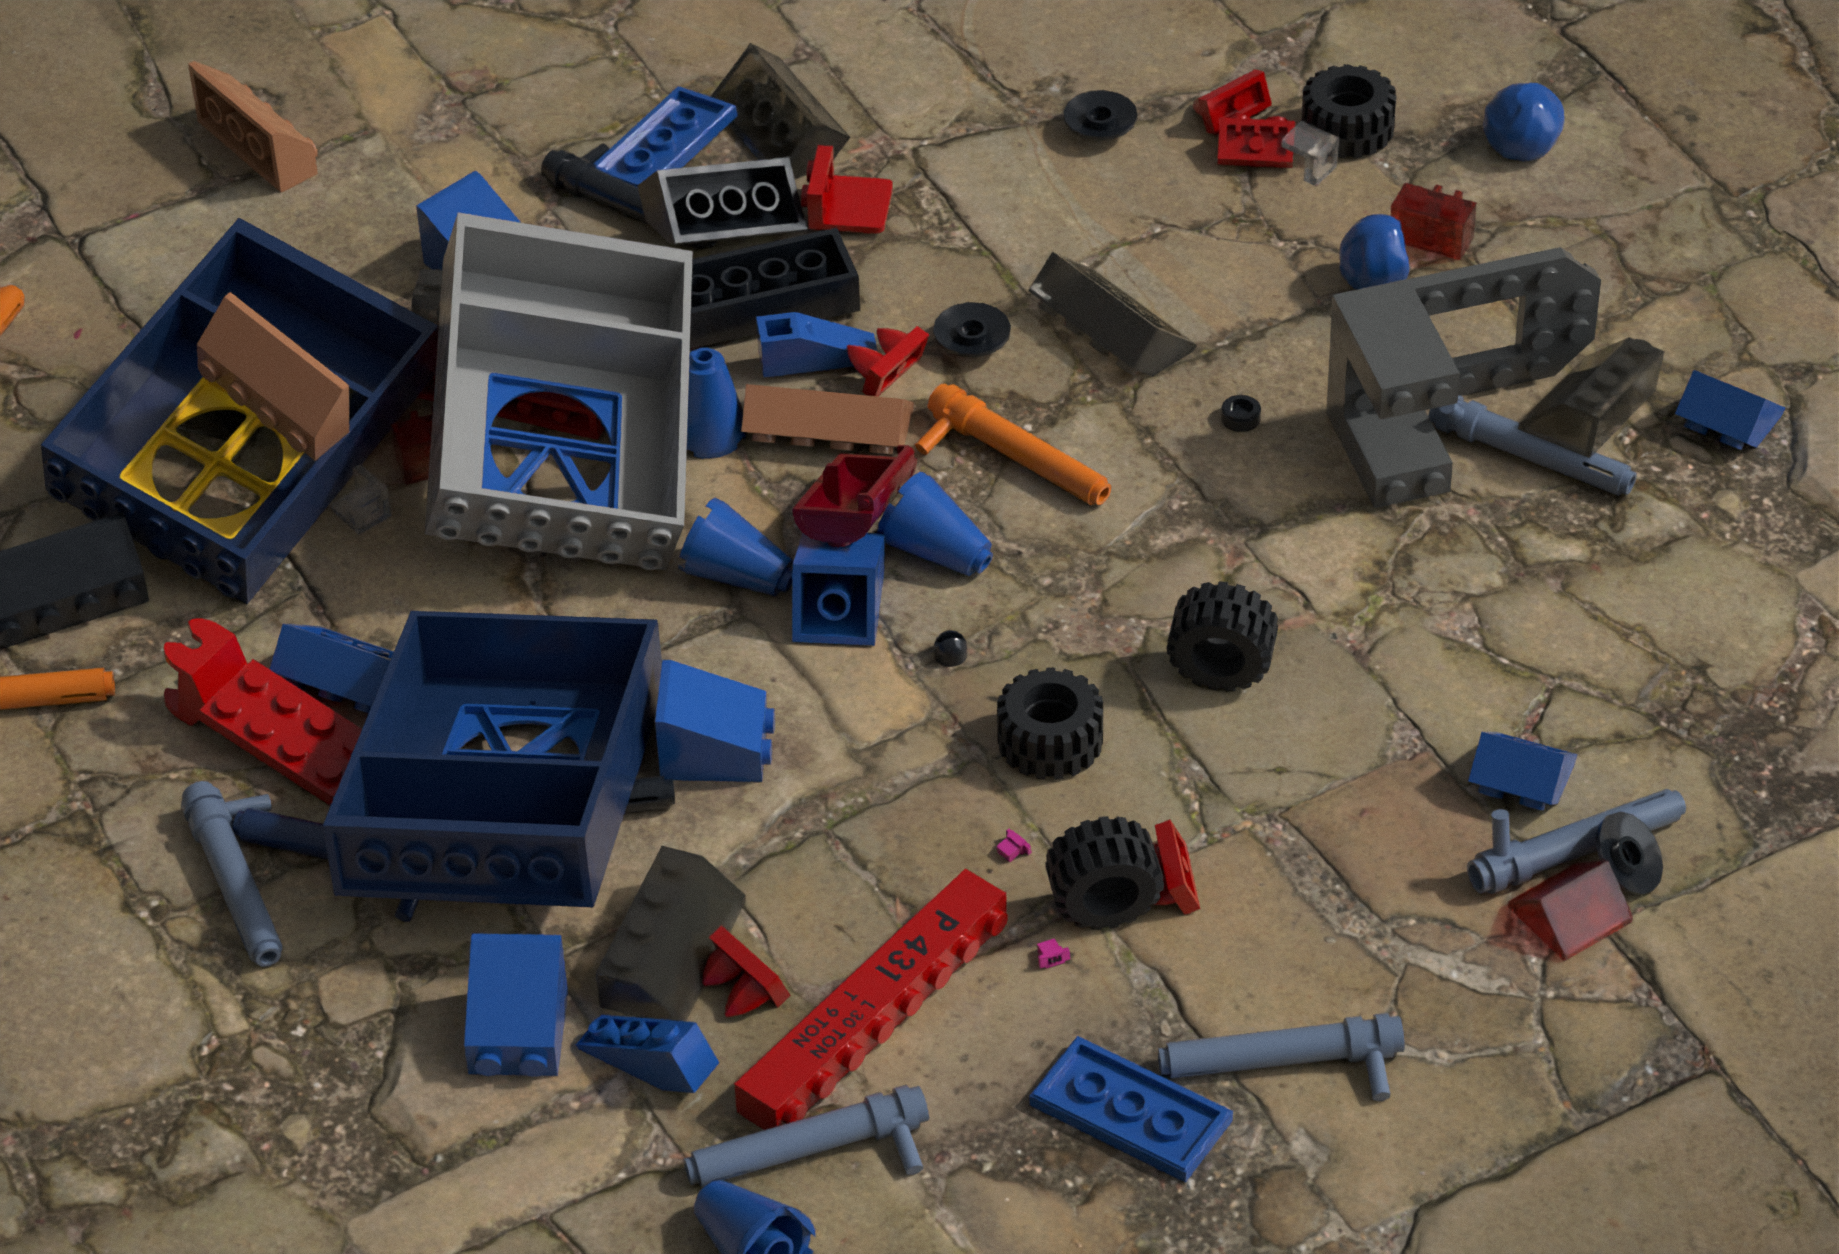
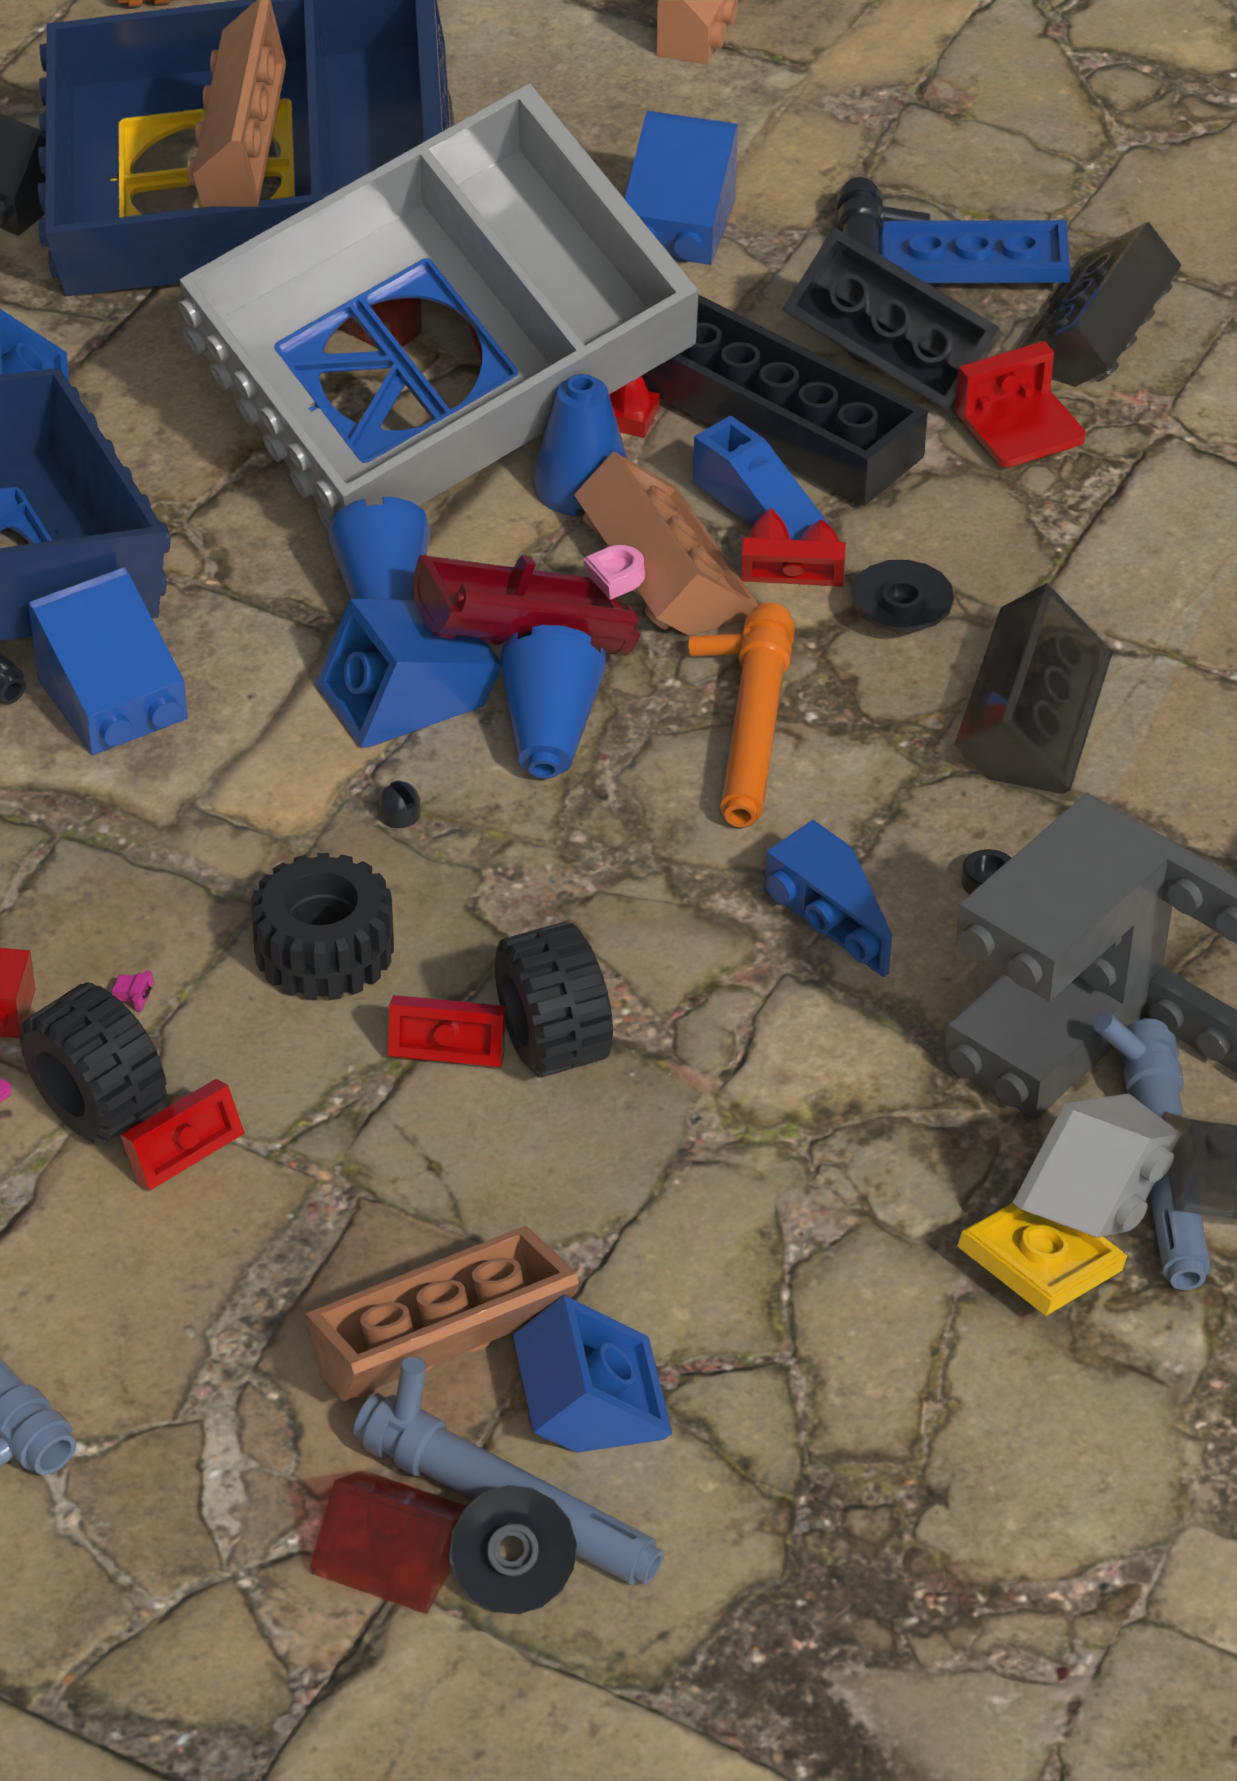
camera: 55 degrees right, 0 degrees up
none -> nougat slope [305,1226,579,1401]
none -> red tile [387,995,506,1067]
none -> bright pink tile [583,545,645,600]
none -> blue slope [765,820,892,977]
none -> yellow plate [957,1203,1128,1316]
none -> light grey slope [1013,1093,1182,1237]

